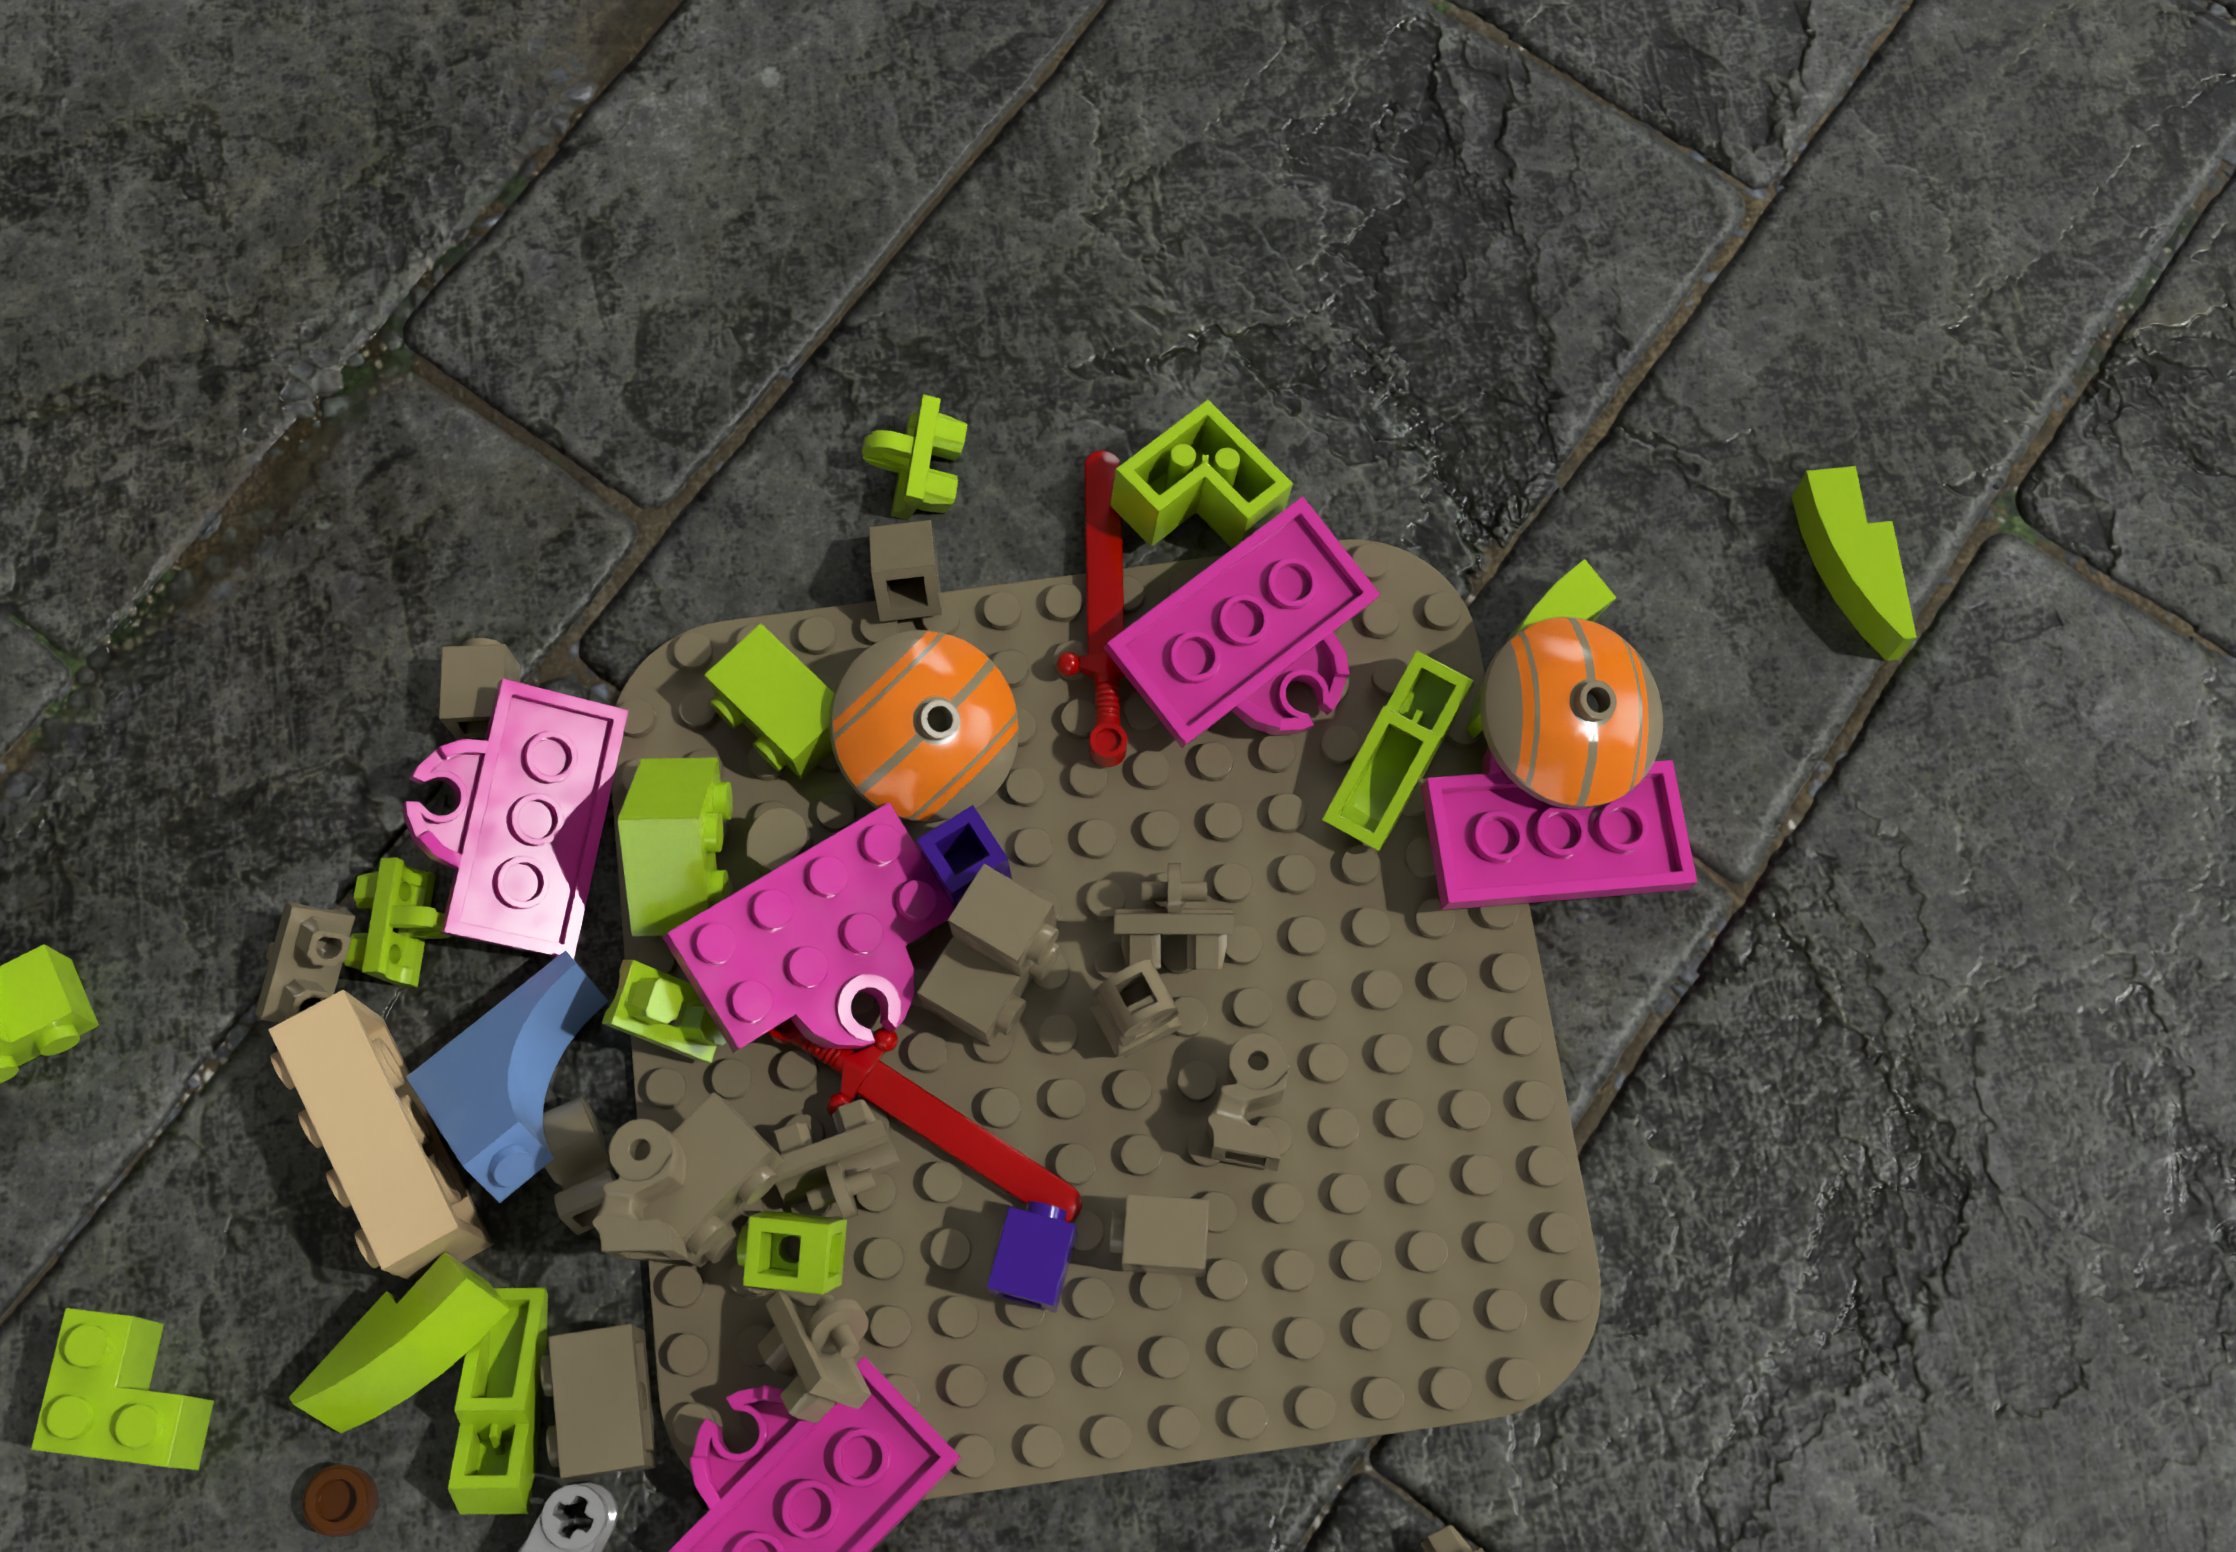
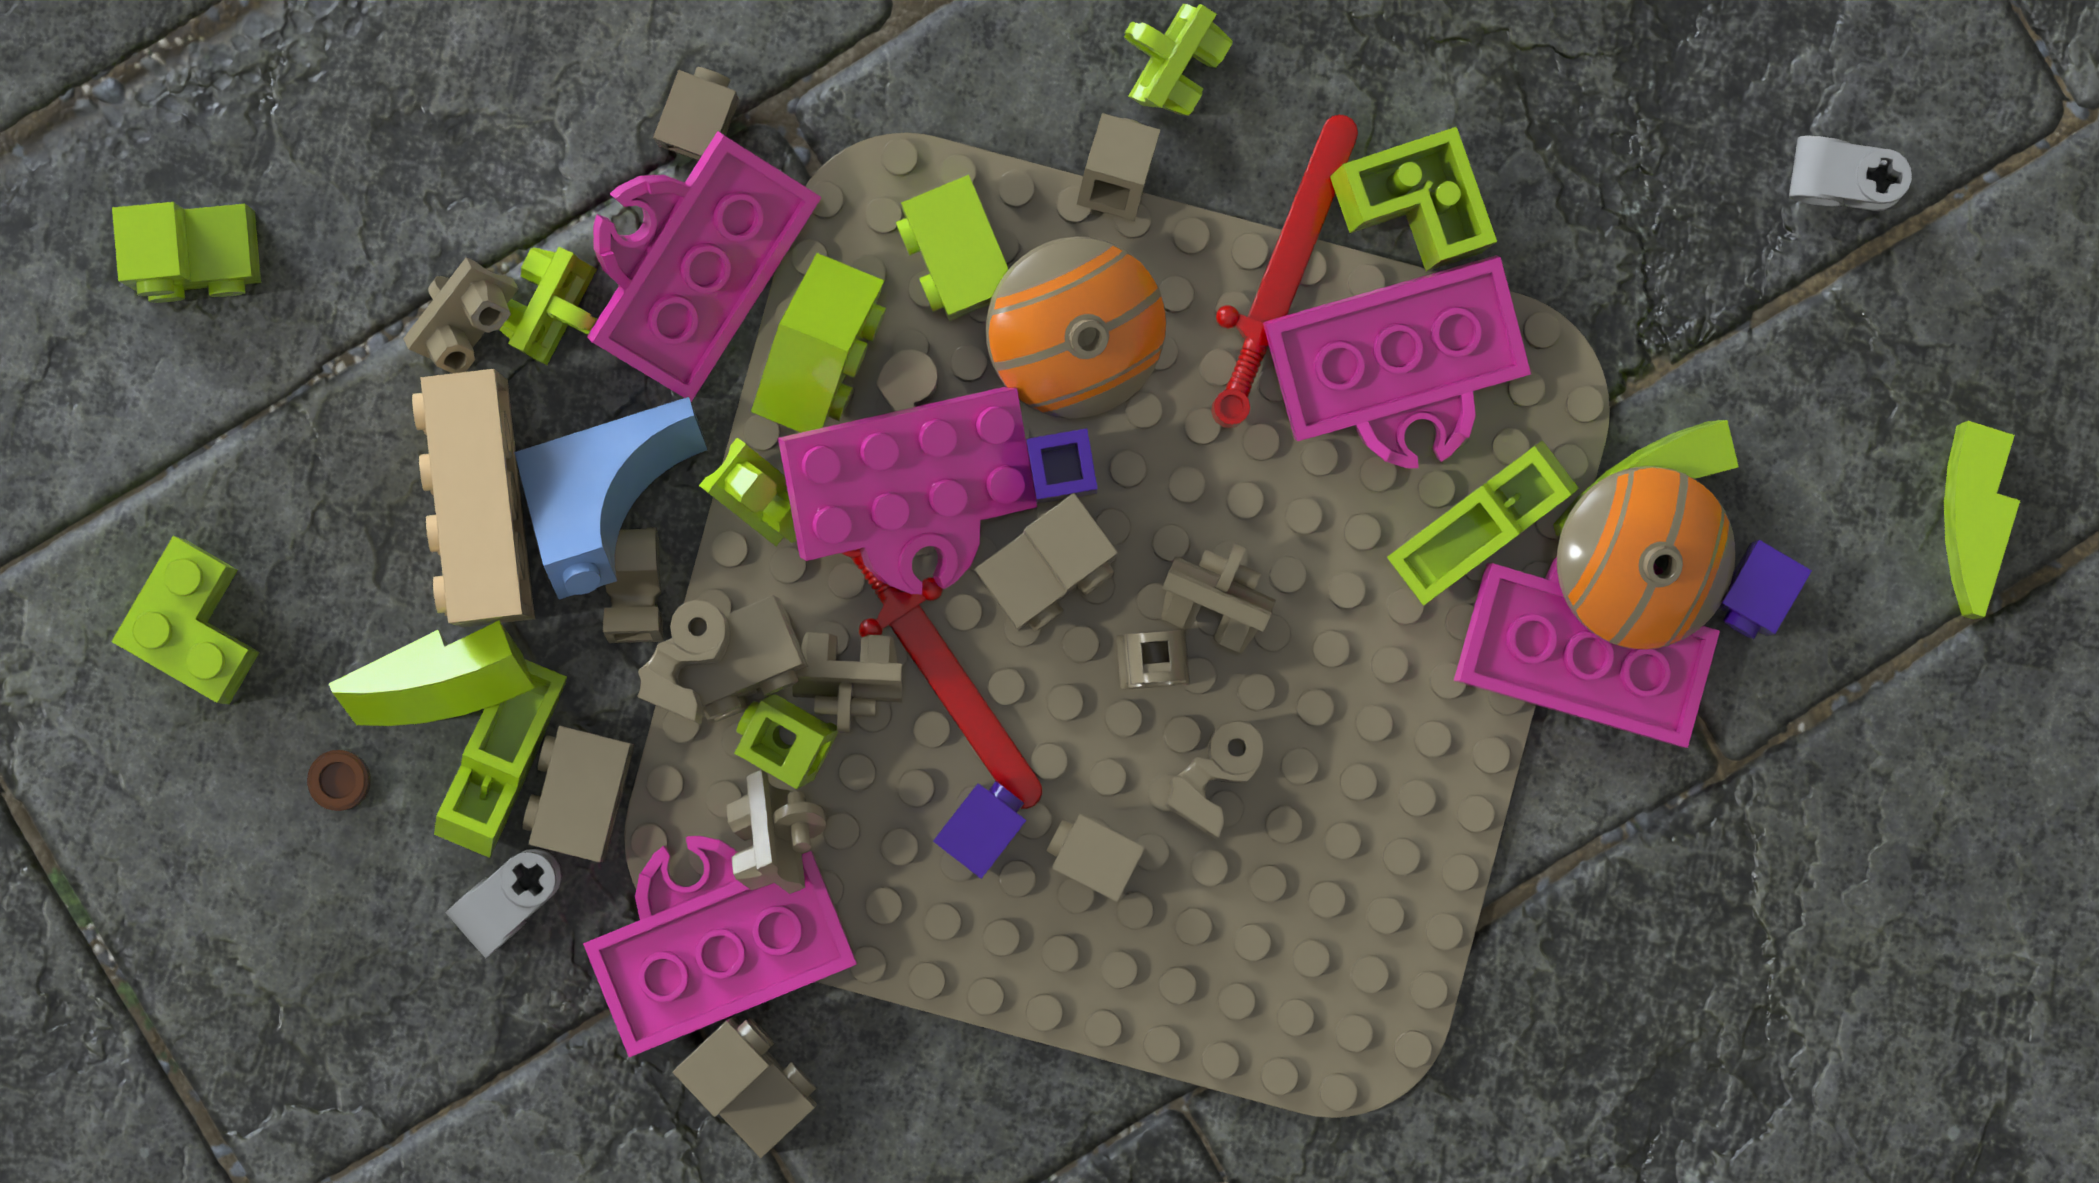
camera: 20 degrees right, 15 degrees up
none -> dark purple brick [1719,540,1812,639]
none -> light grey piece [1789,136,1912,211]

